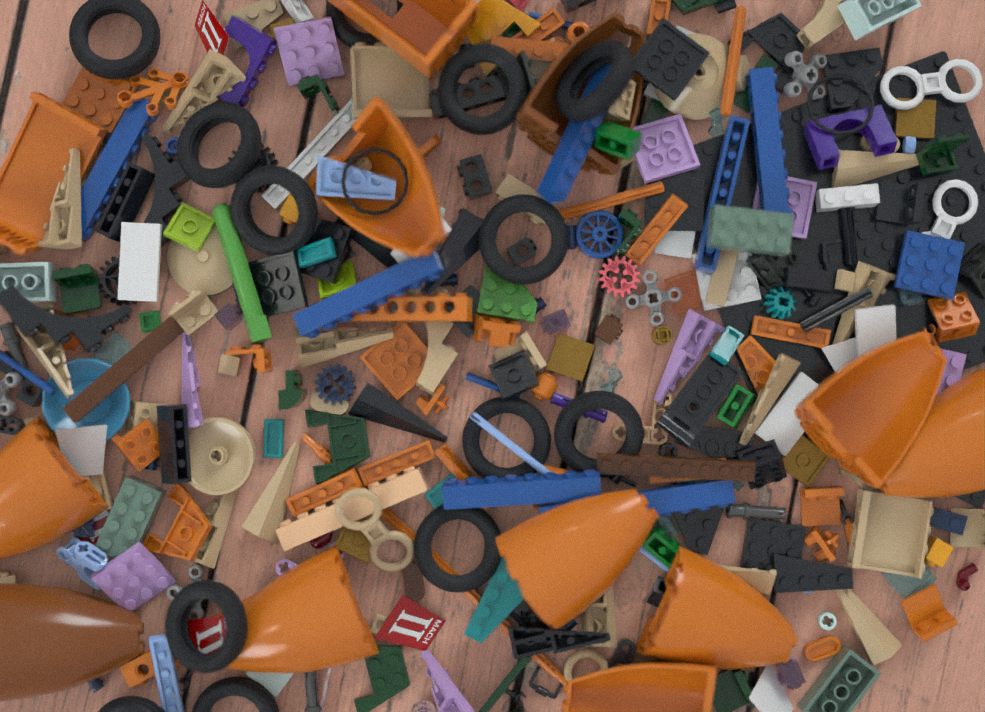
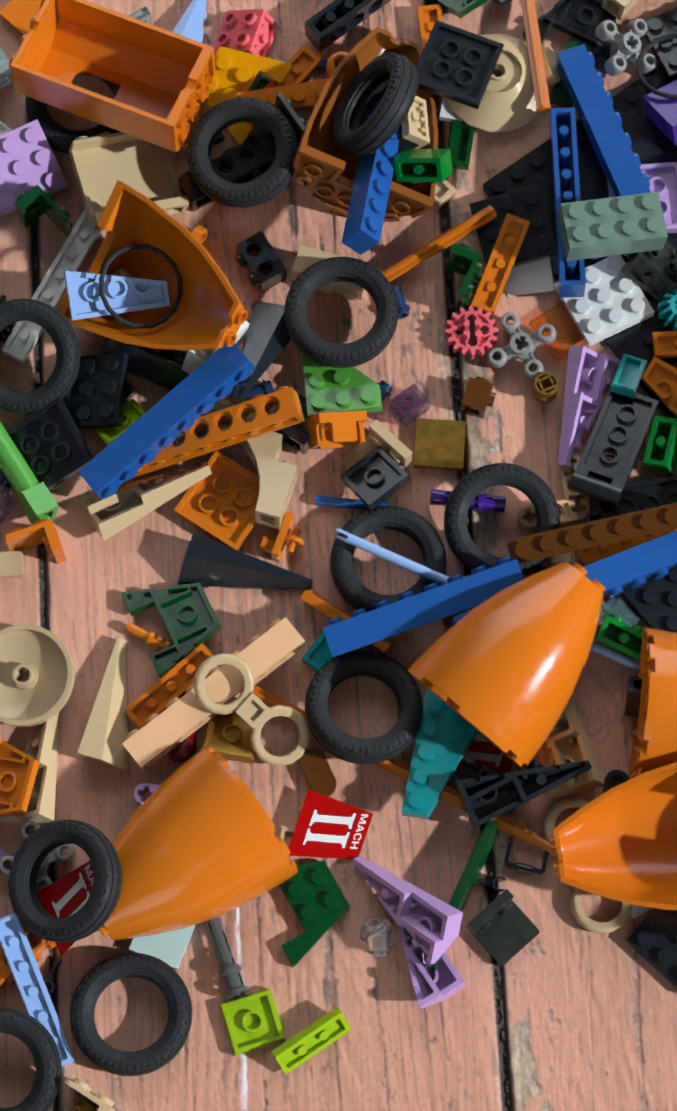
camera: 15 degrees left, 15 degrees down
teal tile [263,419,285,458] -> none
dark green brick [278,370,308,410] -> none
light orange brick [279,194,298,226] -> none
teal tile [296,237,336,268] -> none
tan tile [310,392,349,415] -> none
dark blue gear [314,364,357,406] -> none
orange plate [357,440,436,486] -> none
black brick [506,237,537,266] -> none
orange head [530,372,558,402] -> none
blue wheel [575,210,624,259] -> none
clear light blue piece [600,369,623,393] -> none
lavender plate [633,114,700,184] -> none
tan tile [705,249,739,307] -> none
clear light blue piece [708,108,724,137] -> none

